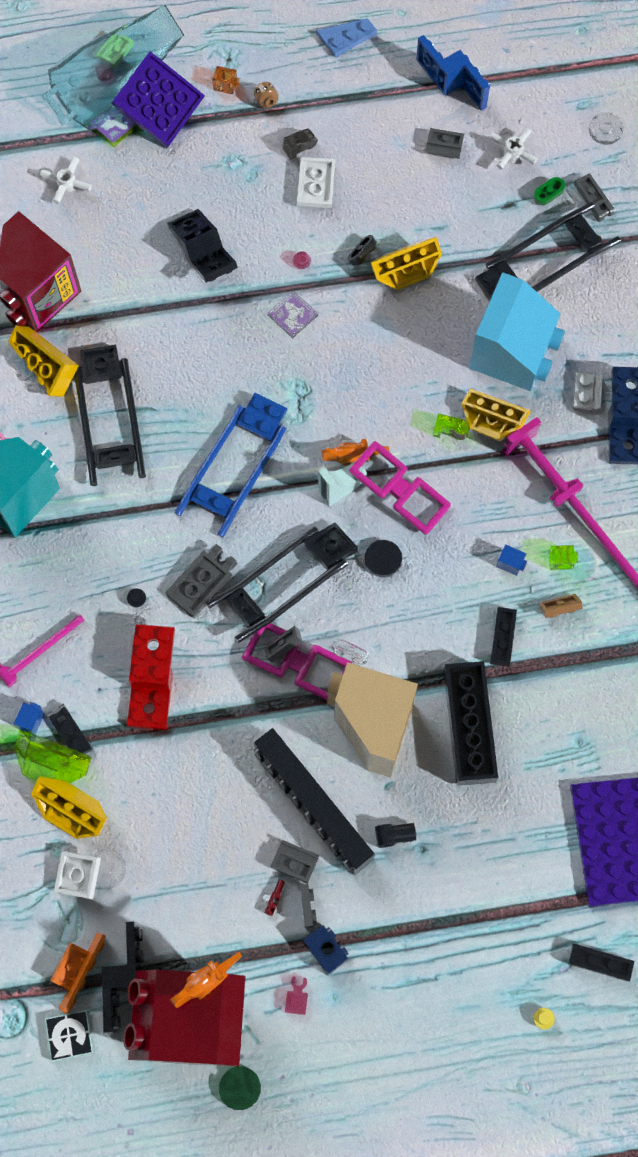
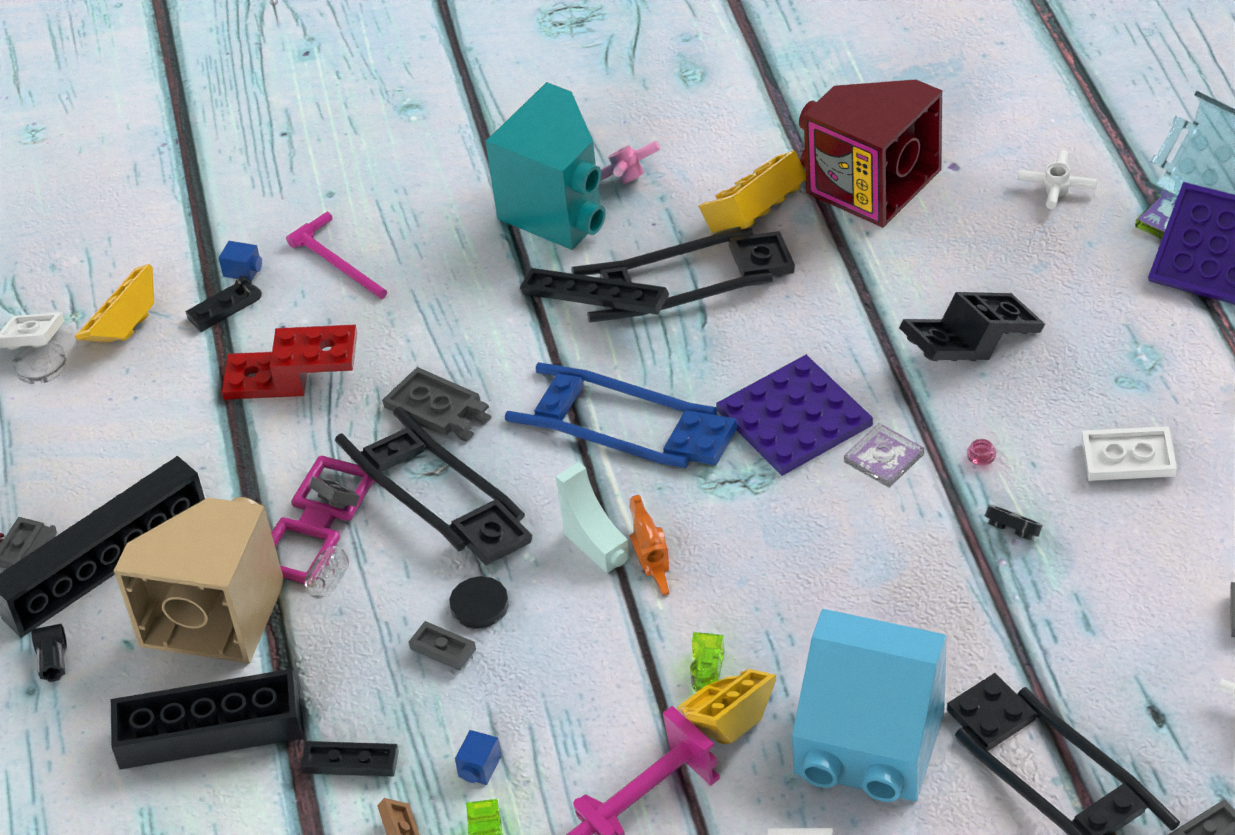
camera: 90 degrees right, 25 degrees down
clear neon green wedge [14,730,92,783] -> none
black plate [127,588,146,608] -> none
clear smoke leg [282,128,318,160] -> none
dark pink bar [349,441,451,535] -> none
yellow wedge [371,237,442,290] -> none
green plate [533,177,565,205] -> none
none -> dark grey plate [408,621,476,671]
none -> black plate [520,268,669,315]
none -> dark purple plate [716,354,873,476]

